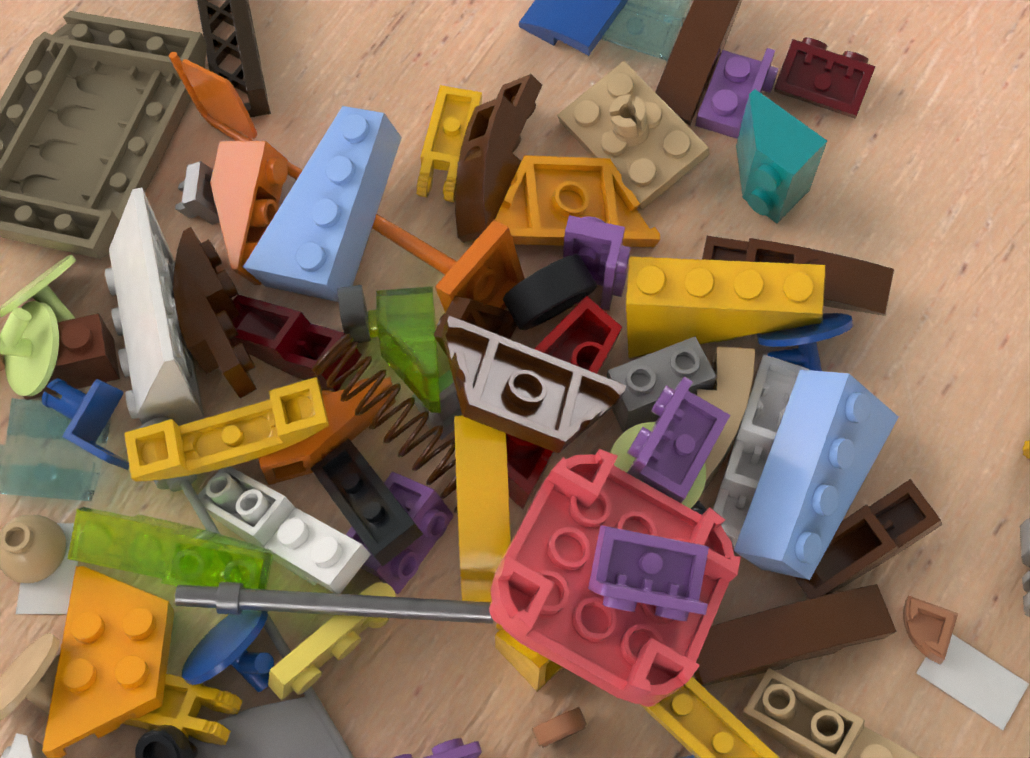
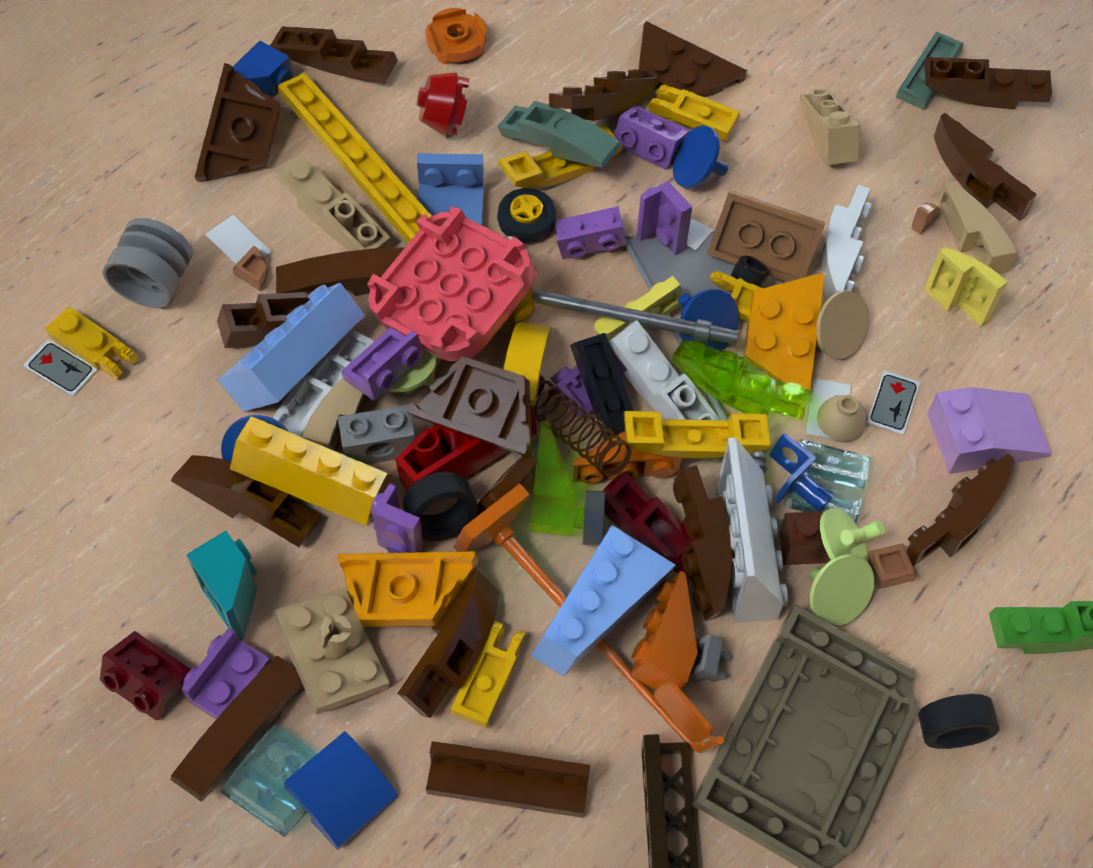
camera: 170 degrees left, 5 degrees down
medium lavender bracket [588,525,709,621] -> none
none -> reddish brown fence [426,741,590,818]

